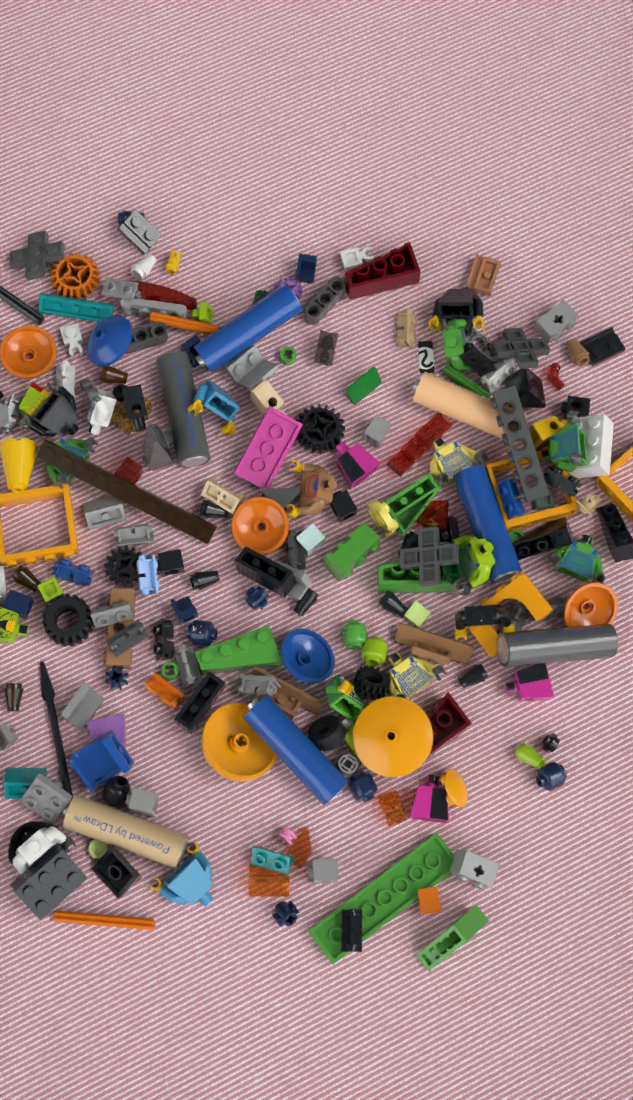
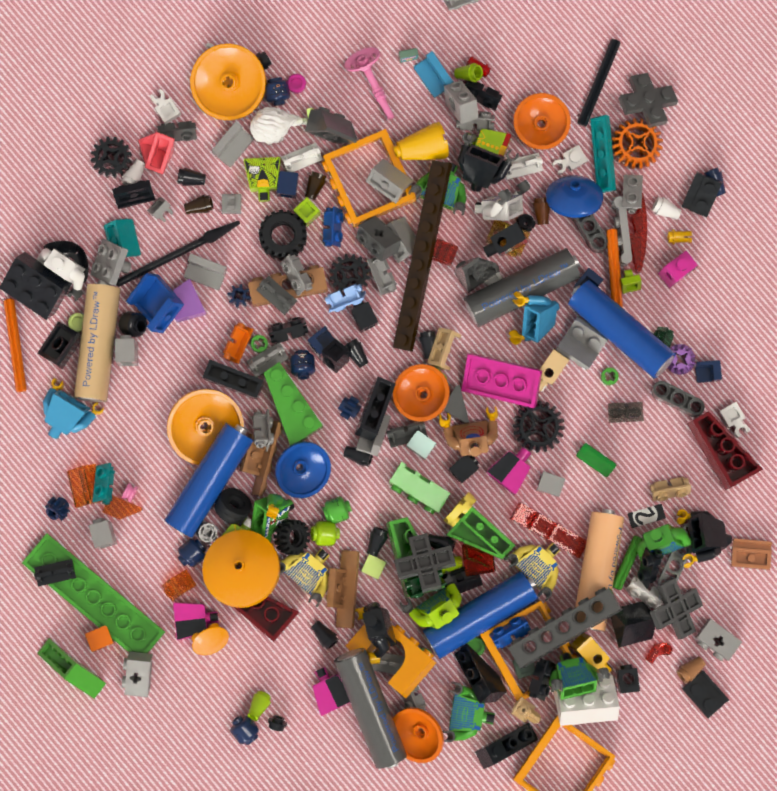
camera: 80 degrees right, 10 degrees up
none -> light grey tile [222,194,241,214]
none -> black brick [322,339,349,373]
none -> dark grey brick [356,216,401,262]
none -> light grey panel [366,159,413,204]
none -> dark pink torso [658,250,698,289]

